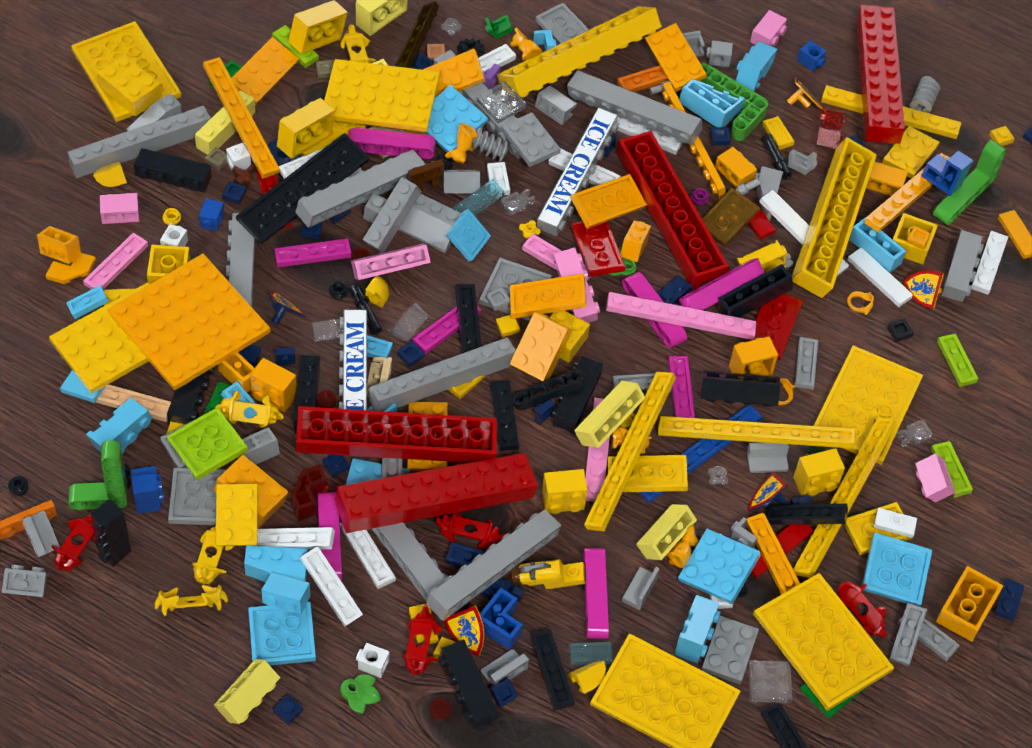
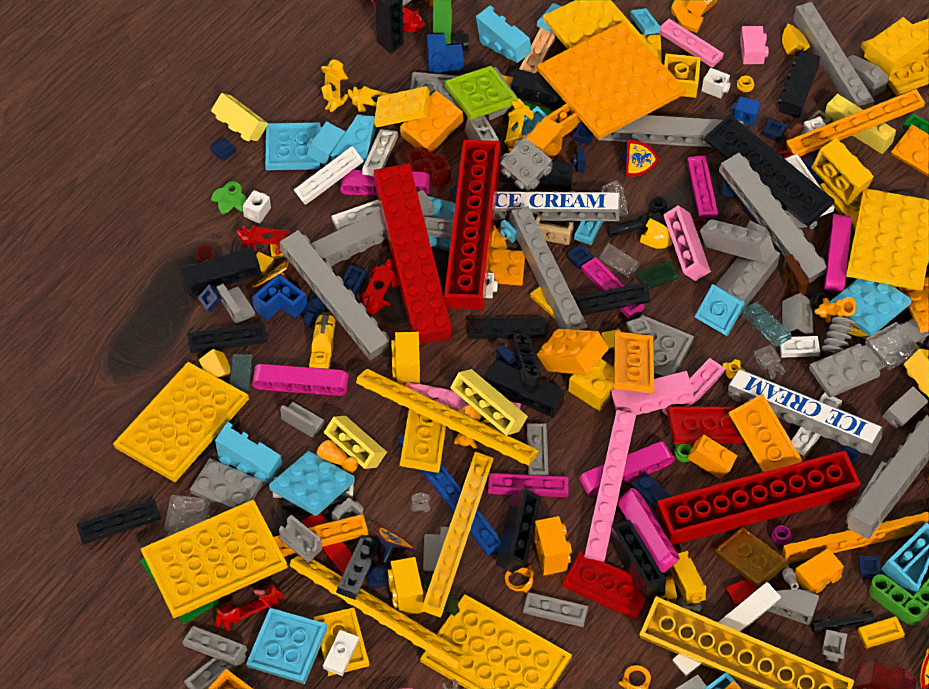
camera: 100 degrees right, 0 degrees up
none -> light grey hinge [279,515,322,563]
none -> light grey brick [500,137,553,192]
none -> clear green plate [636,261,678,289]

